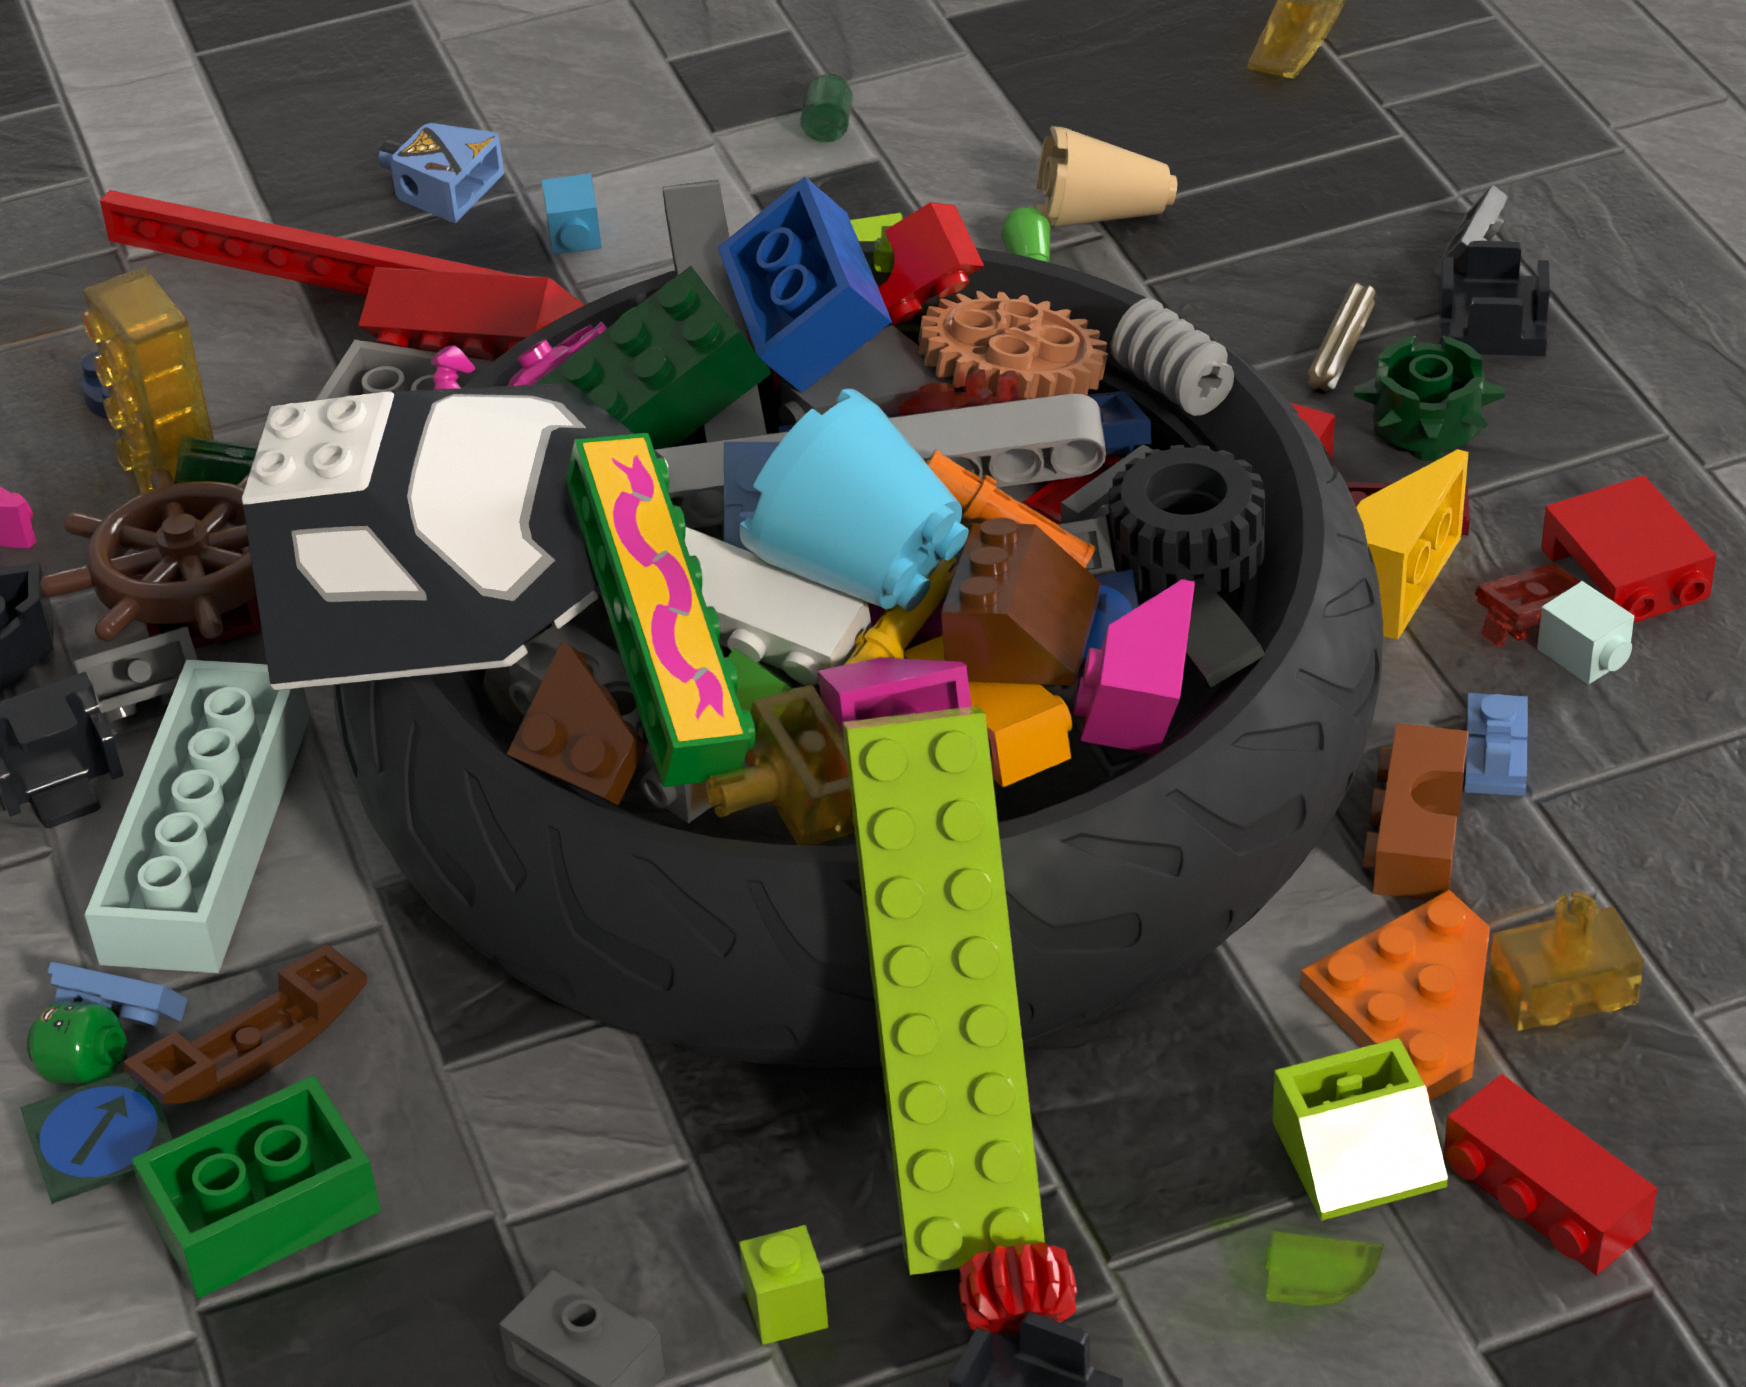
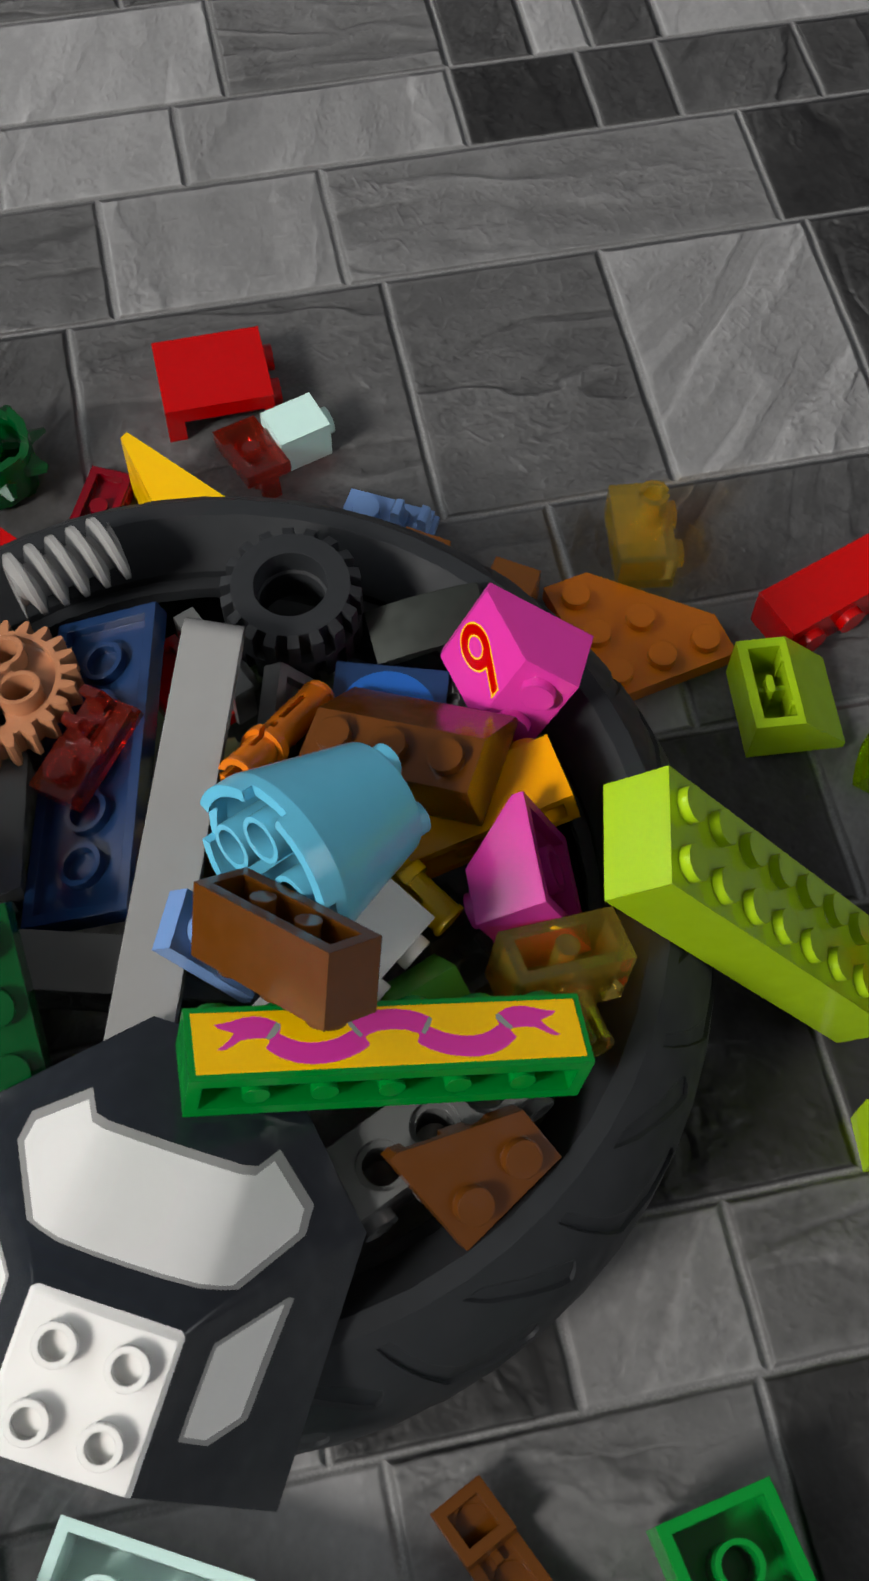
camera: 85 degrees left, 20 degrees up
none -> reddish brown brick [191,867,382,1032]

